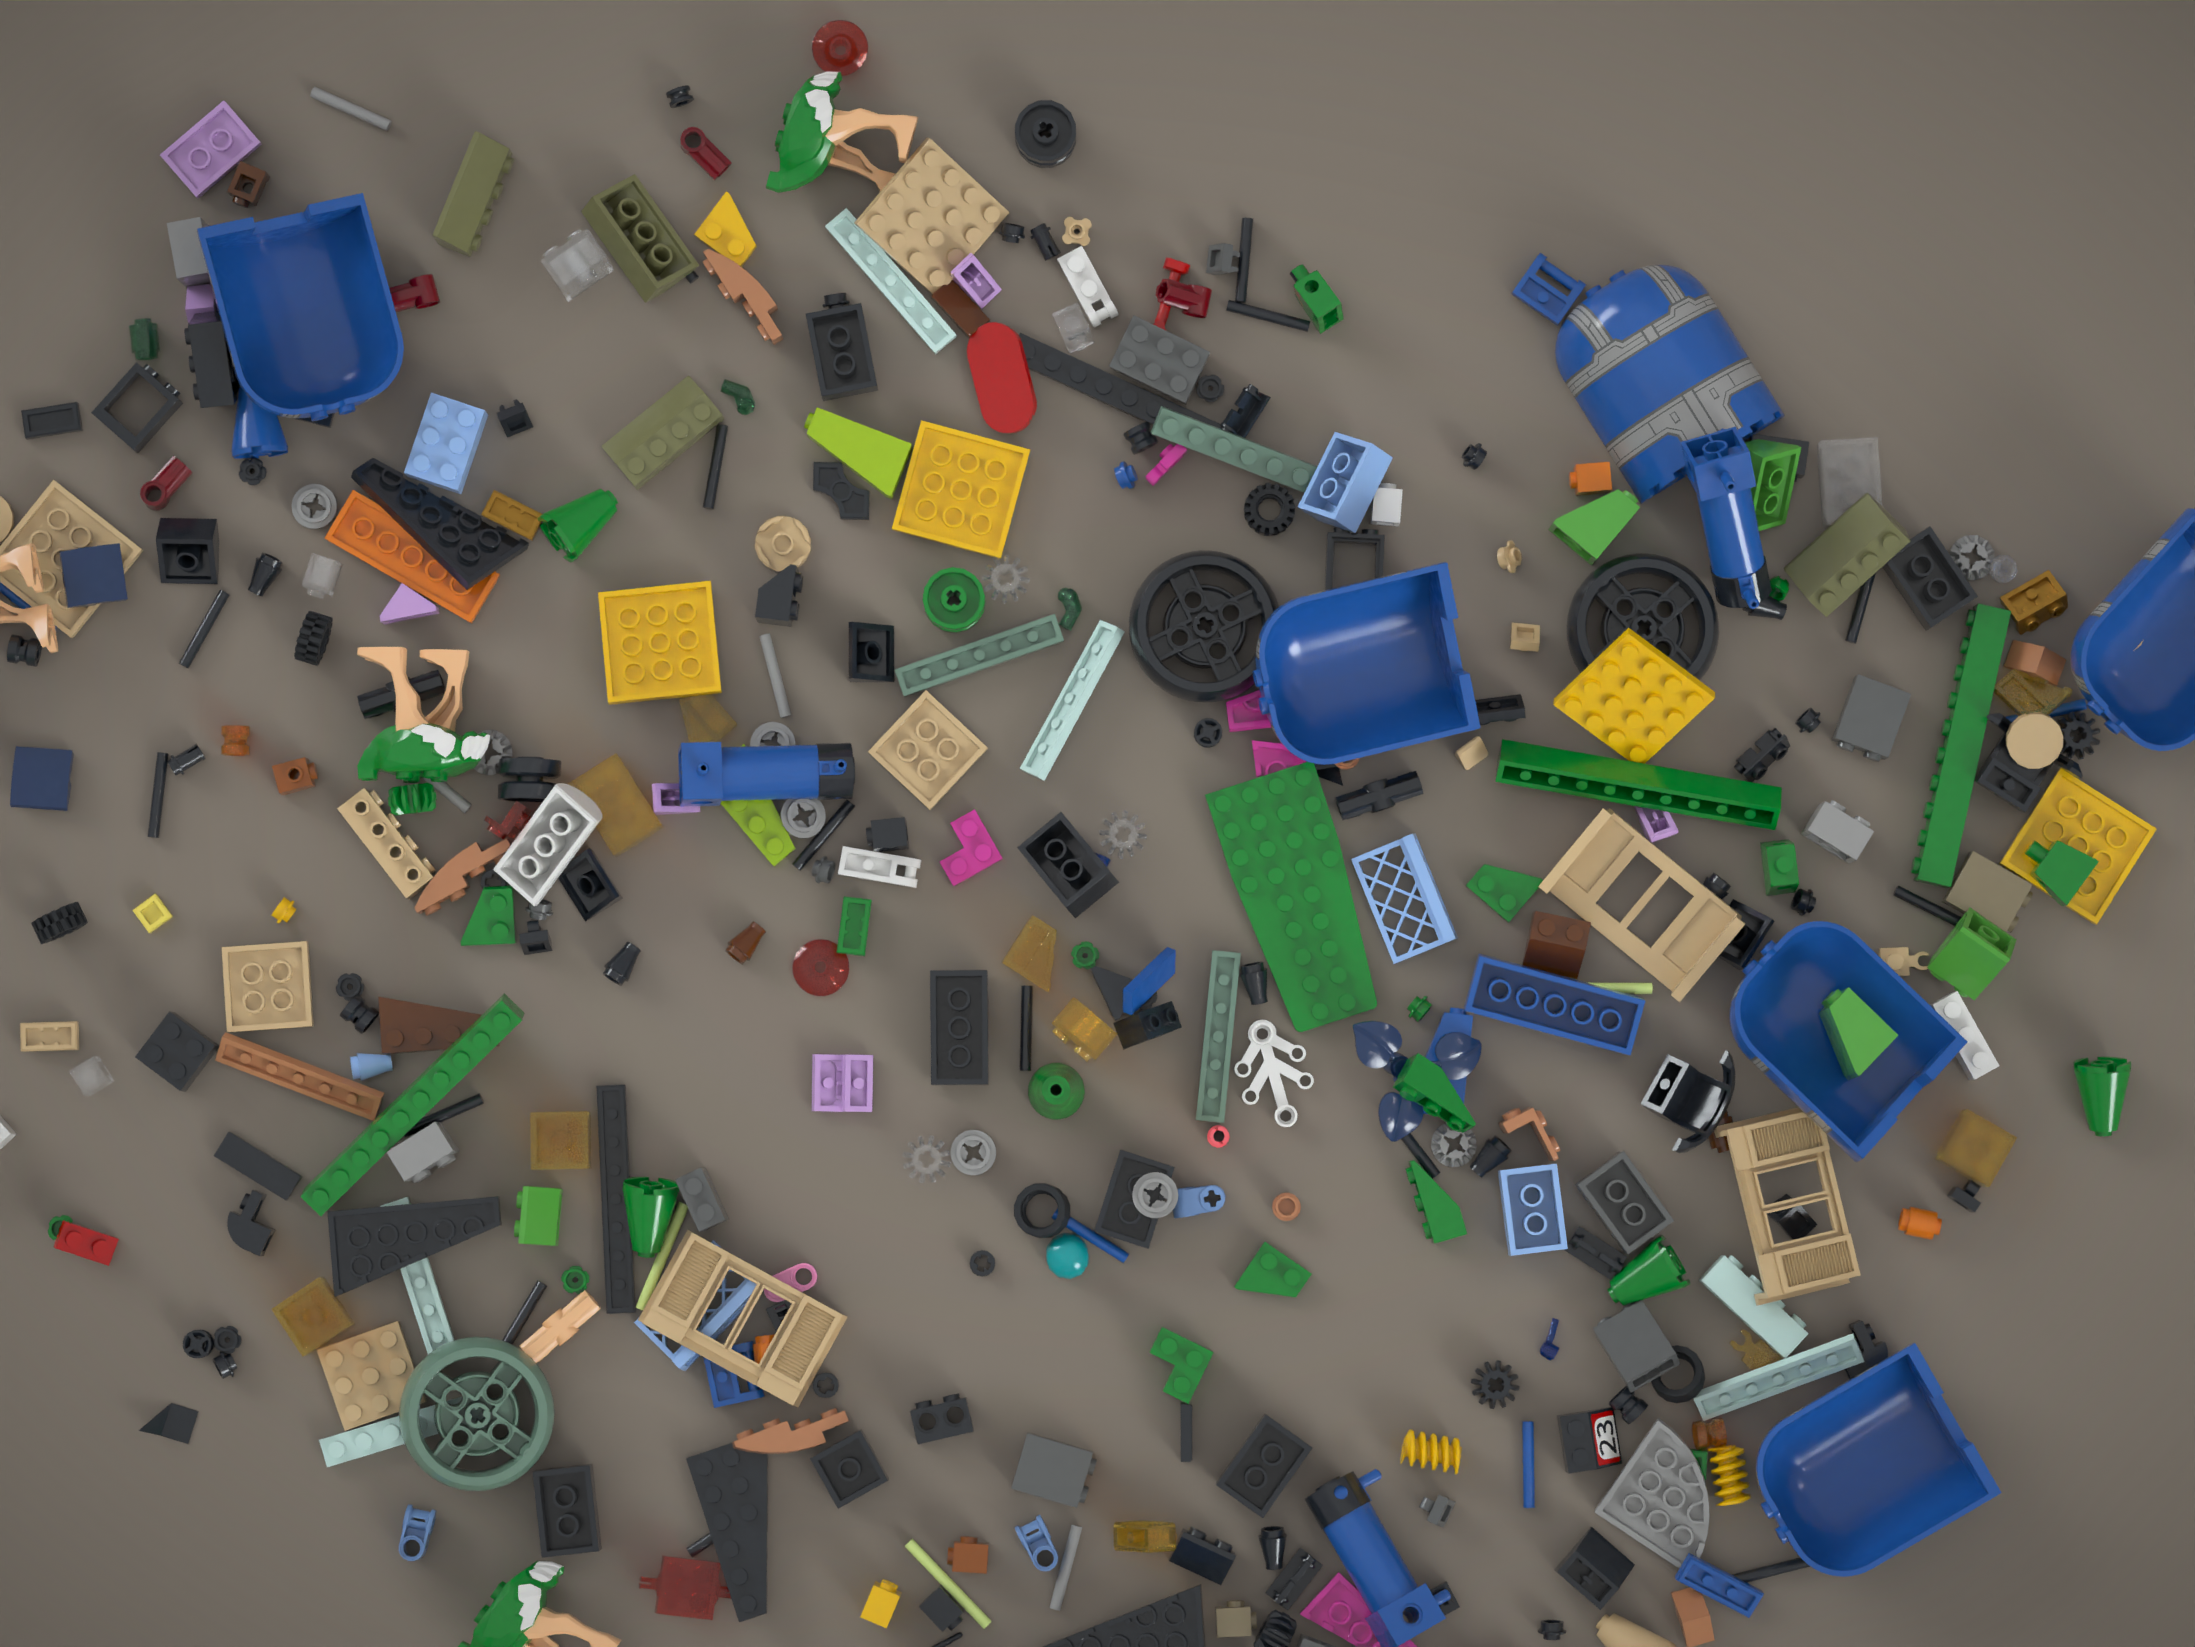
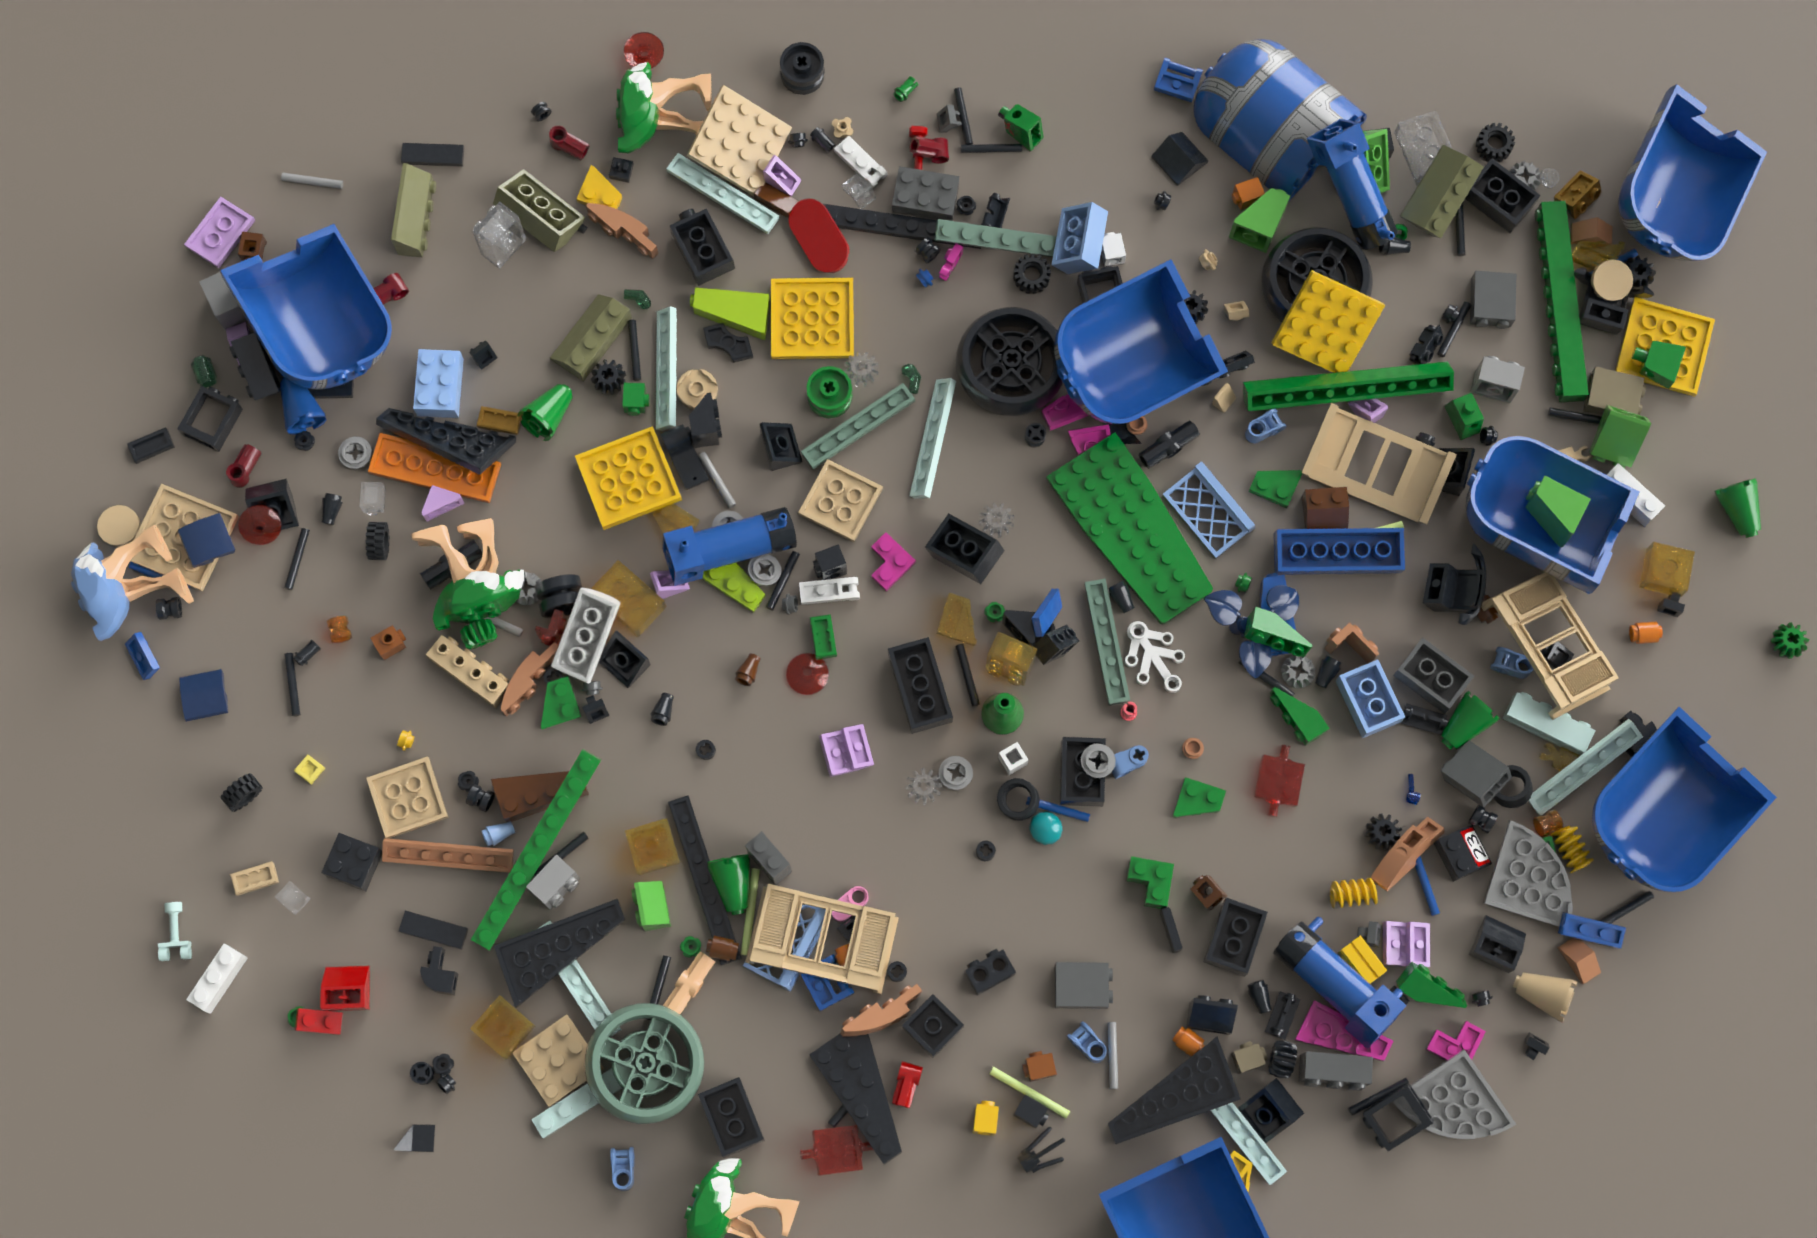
camera: 15 degrees left, 10 degrees down
clear yellow brick [1113,1520,1177,1553] -> none
none -> clear red dish [238,505,281,545]
none -> red slope [320,966,370,1011]
none -> black tile [401,143,464,166]
none -> black gear [591,359,626,395]
none -> black tile [609,157,634,183]
none -> green brick [623,383,650,416]
none -> light aqua plate [656,306,677,431]
none -> black door [660,424,709,490]
none -> black bush [696,740,716,760]
none -> reddish brown brick [706,936,739,961]
none -> red piece [892,1061,923,1109]
none -> green pin [893,76,918,102]
none -> white brick [998,742,1028,775]
none -> black slope [1151,132,1208,186]
none -> orange brick [1172,1026,1205,1057]
none -> black gear [1184,290,1208,324]
none -> reddish brown brick [1191,875,1228,910]
none -> medium blue piece [1245,408,1287,443]
none -> clear red plate [1254,745,1305,817]
none -> yellow brick [1337,935,1387,984]
none -> nougat slope [1371,817,1444,892]
none -> lavender slope [1383,921,1430,967]
none -> green slope [1396,961,1467,1008]
none -> black bar [1437,302,1471,357]
none -> black tyre [1476,123,1515,162]
none -> medium blue piece [1490,647,1533,679]
none -> green gear [1771,622,1810,659]

